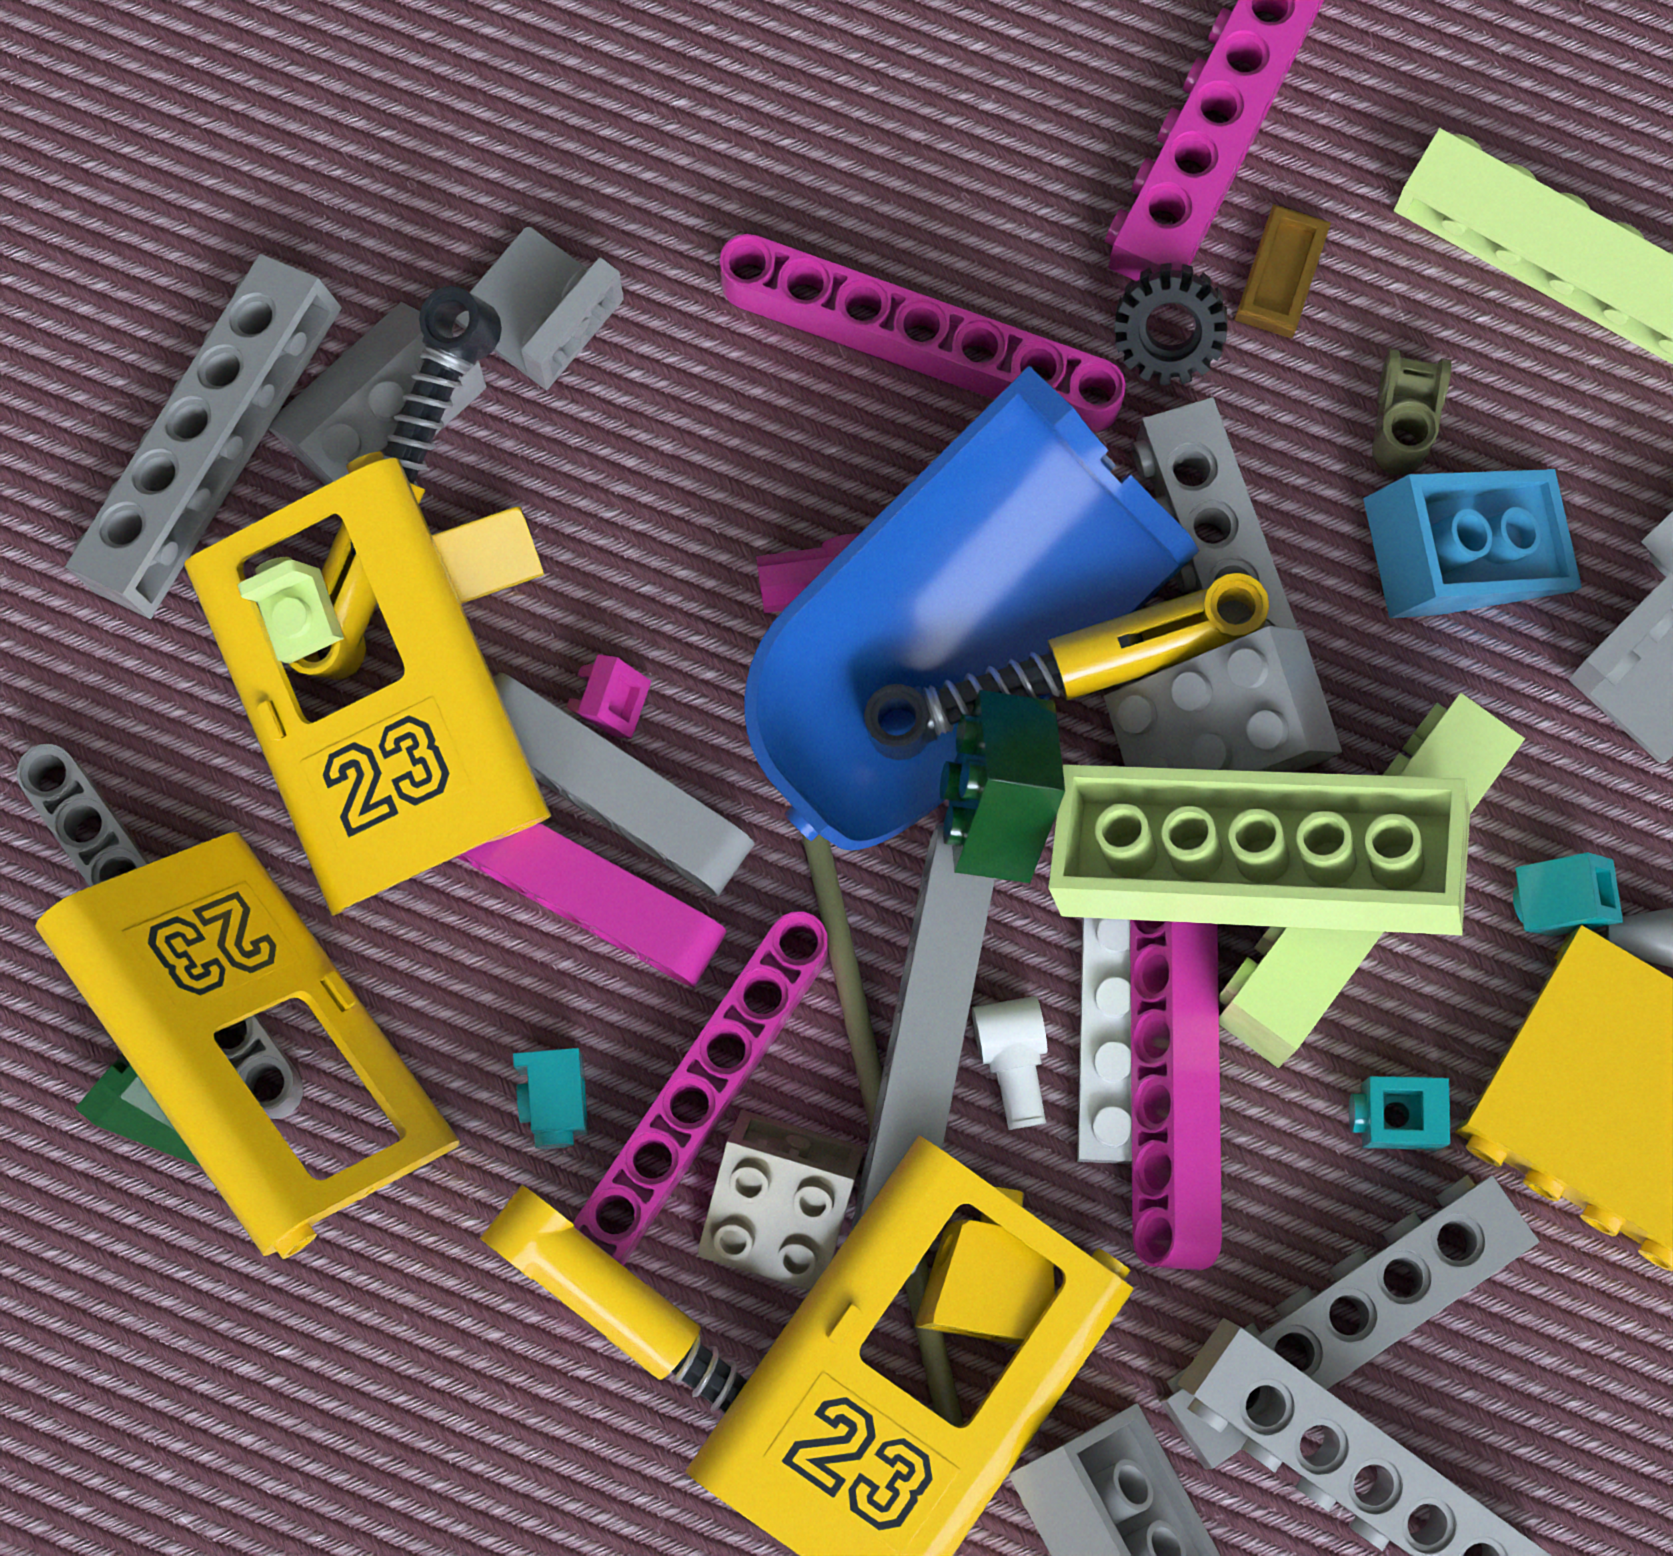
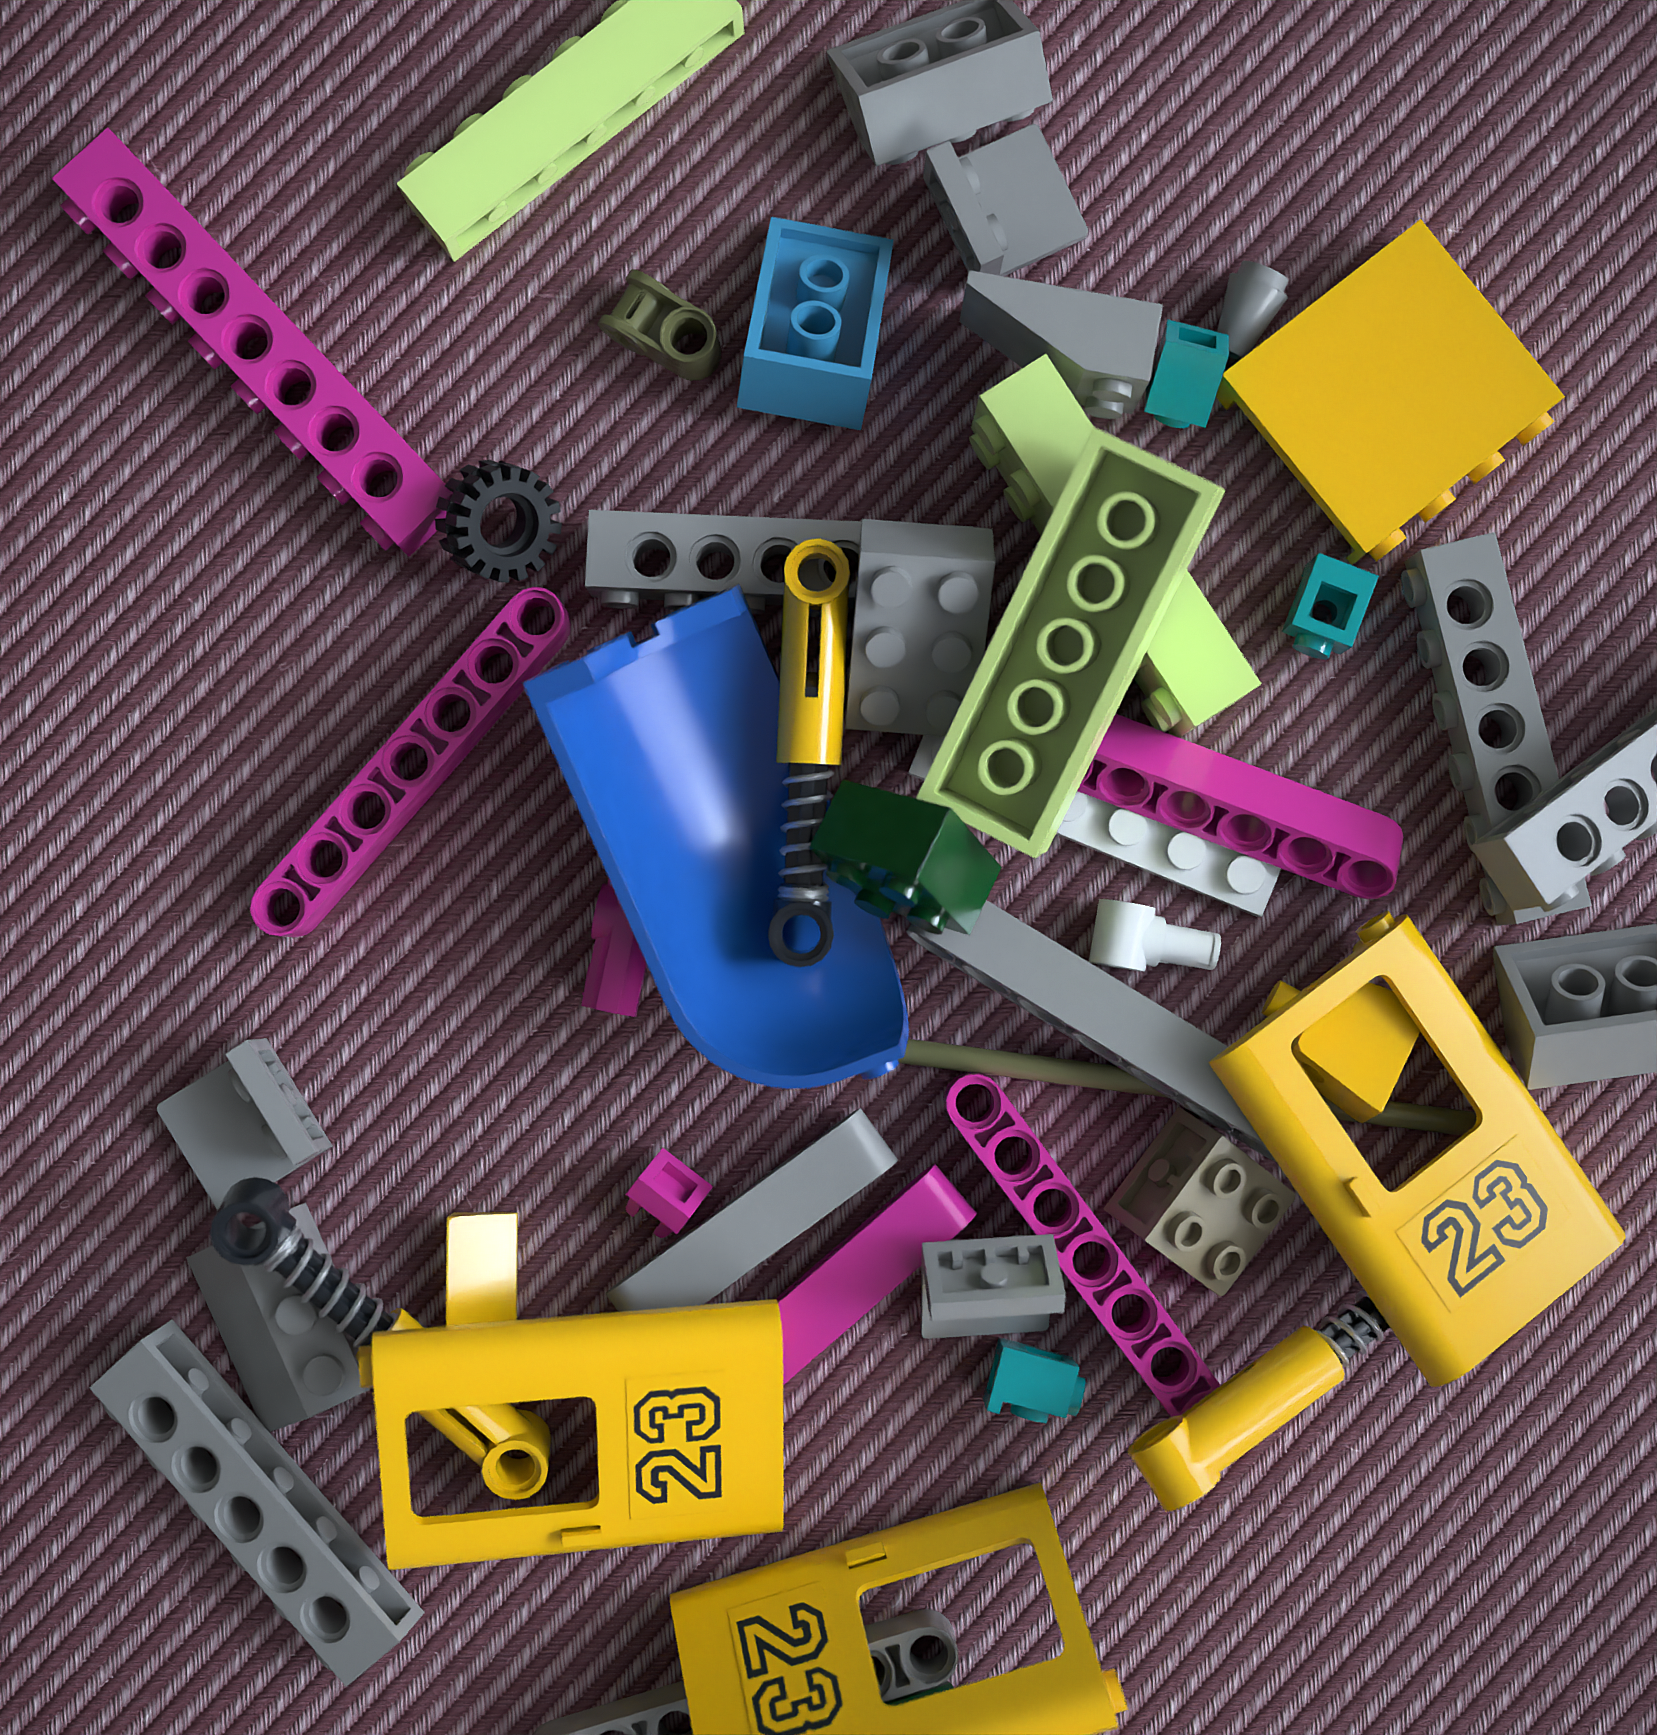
camera: 70 degrees left, 10 degrees up
yellowish green bracket [237,557,344,664] -> none
pearl gold tile [1235,204,1331,339] -> none
none -> light grey bracket [920,1234,1066,1339]
none -> light grey slope [959,270,1163,419]

